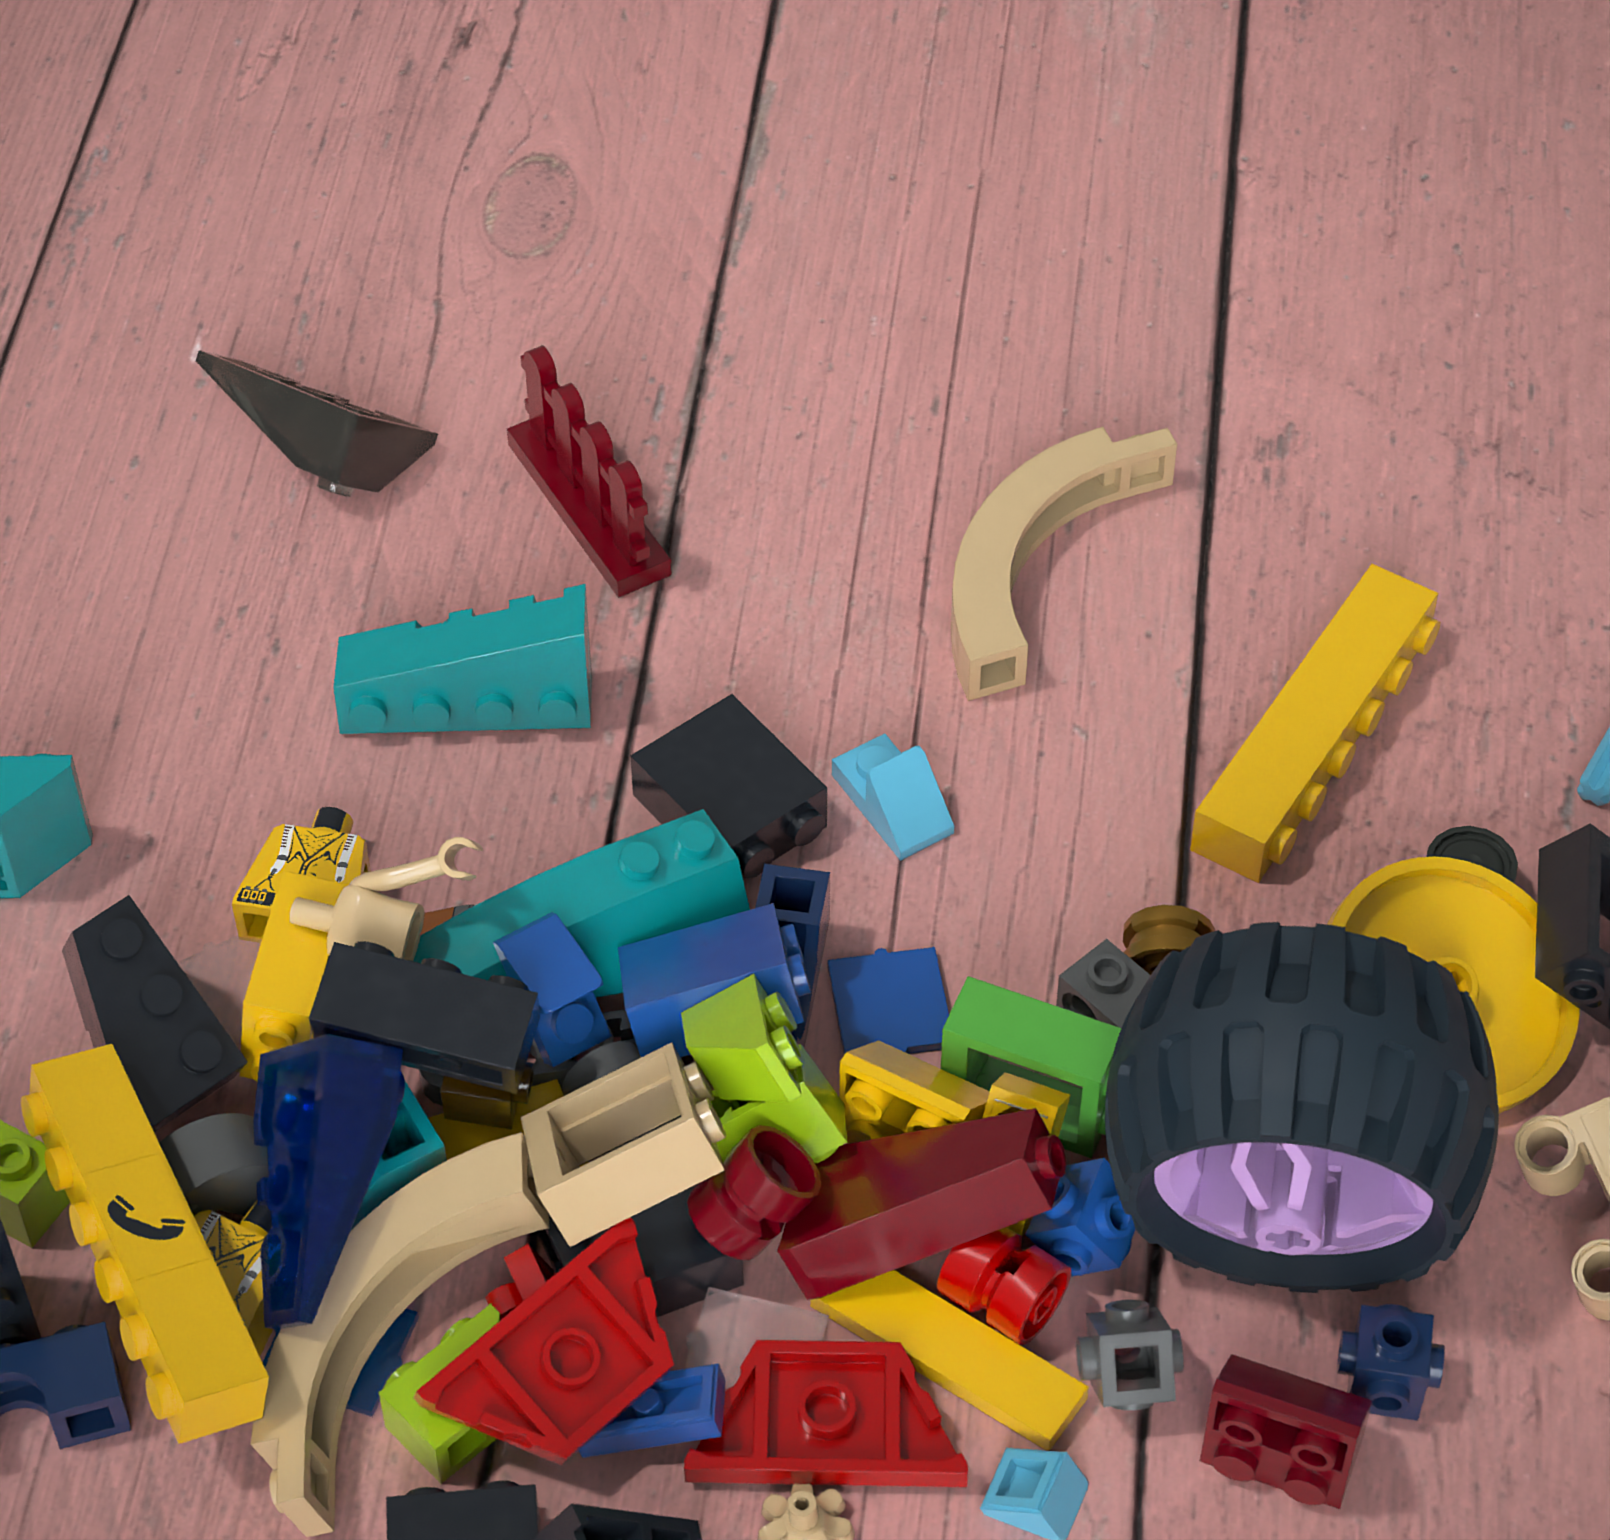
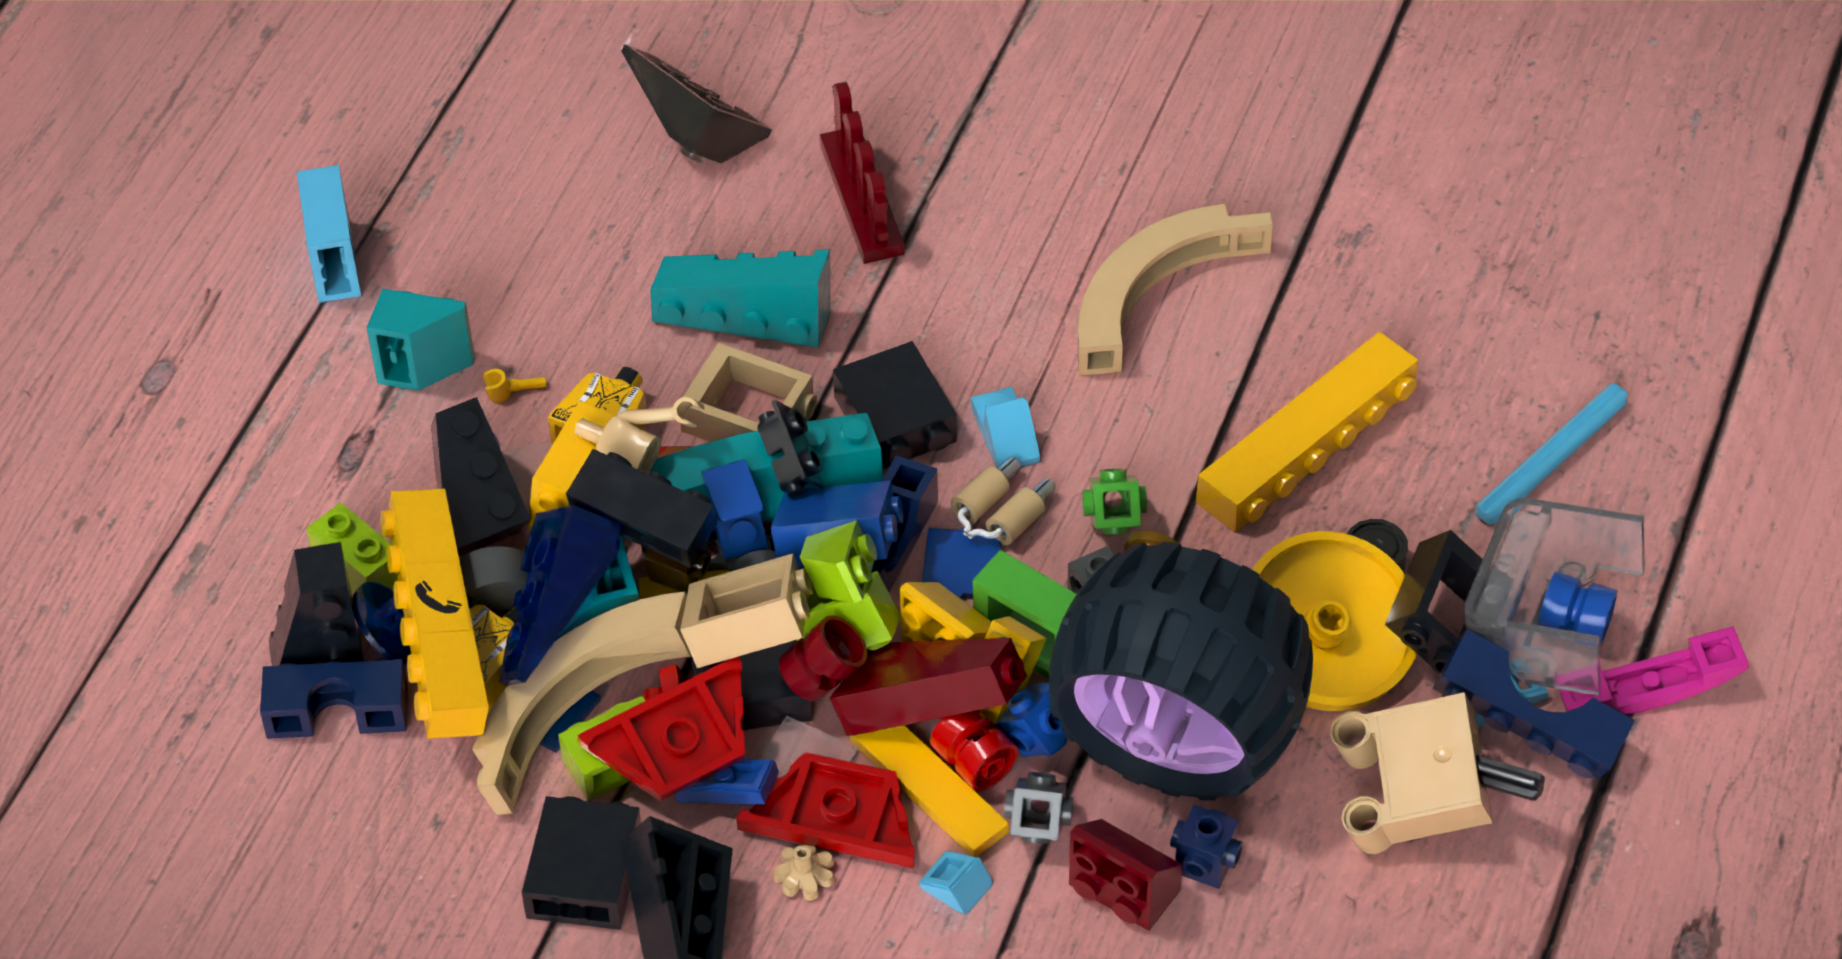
camera: 15 degrees right, 0 degrees up
none -> clear blue piece [352,582,411,664]
none -> yellow hand [483,368,546,403]
none -> tan window [680,342,817,442]
none -> black hinge [757,400,826,498]
none -> tan piece [951,457,1056,546]
none -> bright green brick [1082,468,1147,534]

